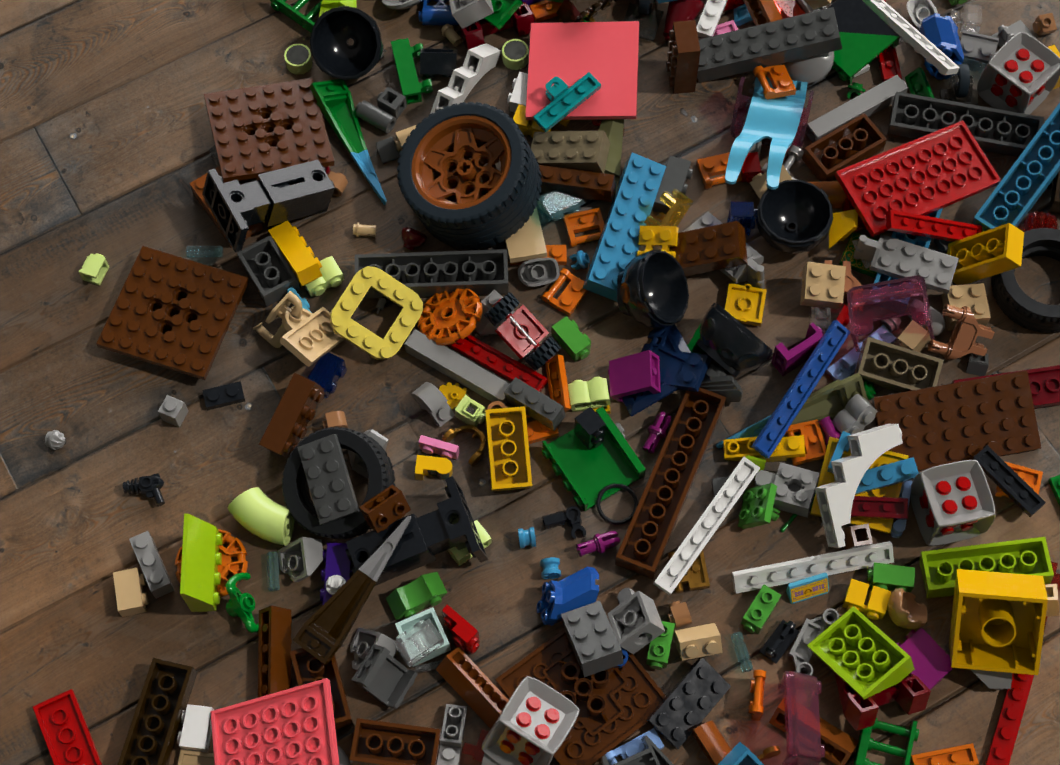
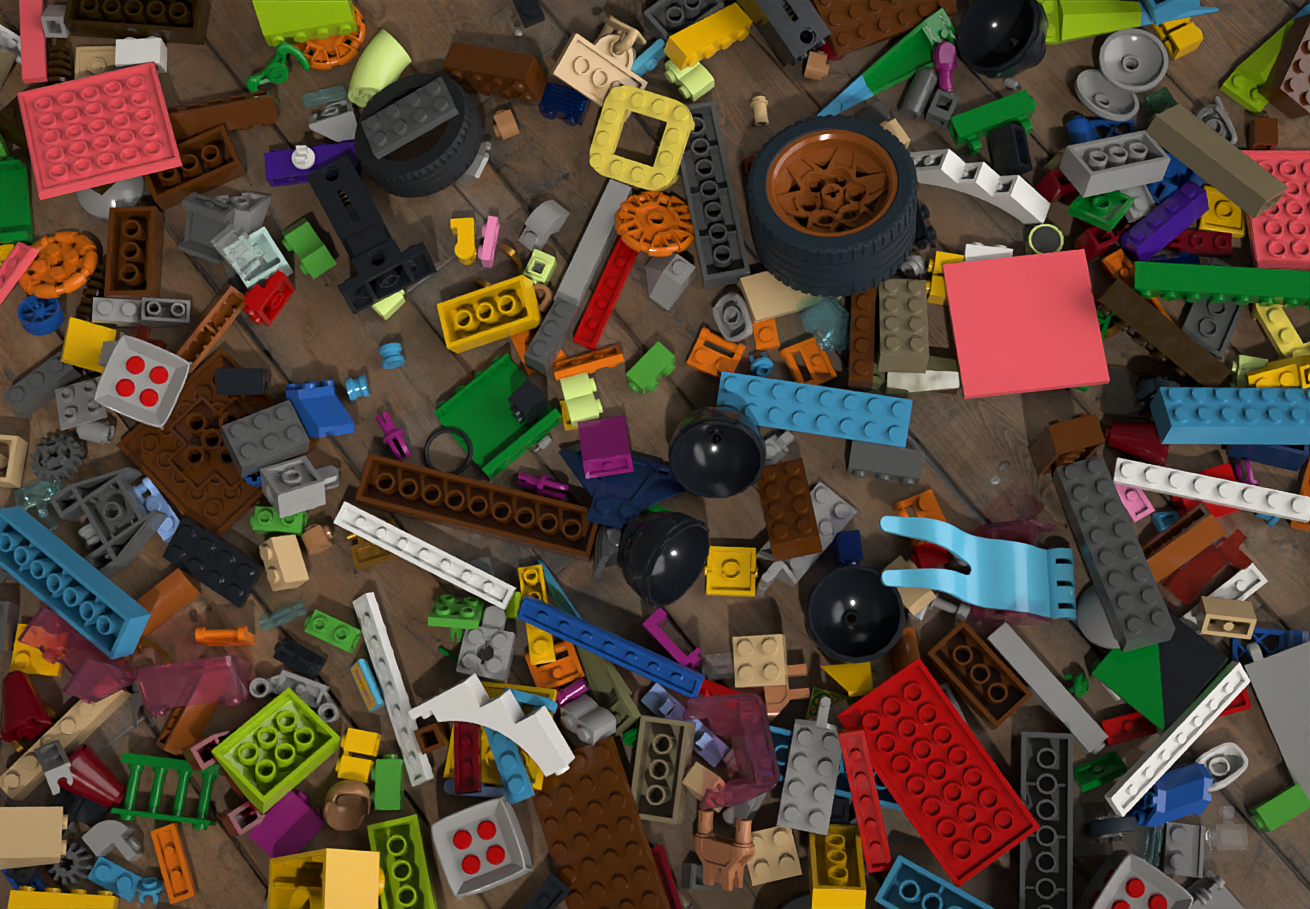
camera: 85 degrees right, 10 degrees up
dark brown plate [293,516,411,665] -> none
reddish brown brick [359,484,411,533] -> none
yellow piece [439,382,467,409] -> none
plate [484,292,561,371] -> none
teal plate [533,72,601,132] -> none
black bar [542,506,586,540] -> none
yellow plate [637,226,679,258] -> none
clear yellow panel [644,189,694,226] -> none
orange plate [753,64,796,99] -> none
none -> black hinge [216,368,269,395]
none -> magenta arm [934,41,957,91]

